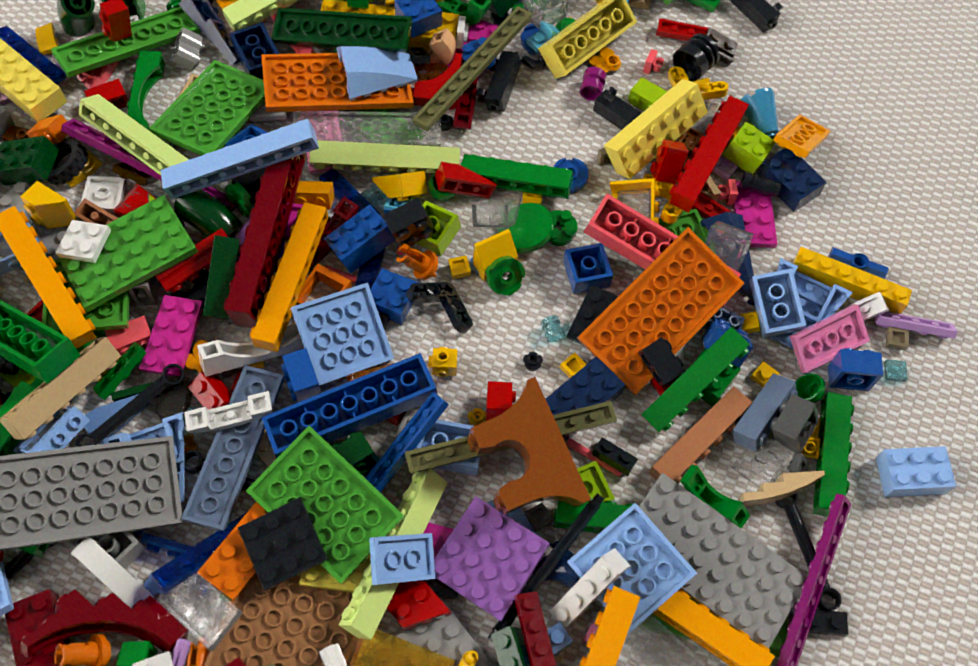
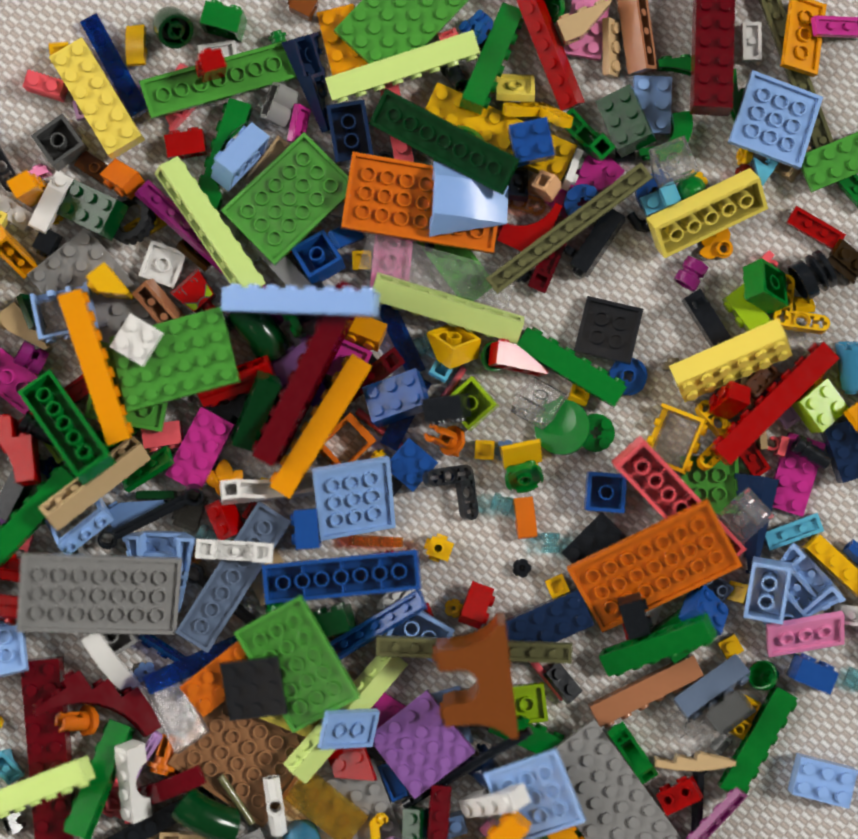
camera: 25 degrees right, 25 degrees up
none -> light blue brick [211,122,270,192]
none -> dark pink plate [287,104,311,143]
none -> blue tile [327,227,365,250]
none -> blue tile [377,763,410,803]
none -> clear light blue wheel [489,492,514,516]
none -> orange slope [513,496,537,539]
none -> black plate [574,296,644,365]
none -> red brick [656,775,704,816]
none -> green brick [743,258,788,314]
none -> medium azure plate [765,513,824,551]

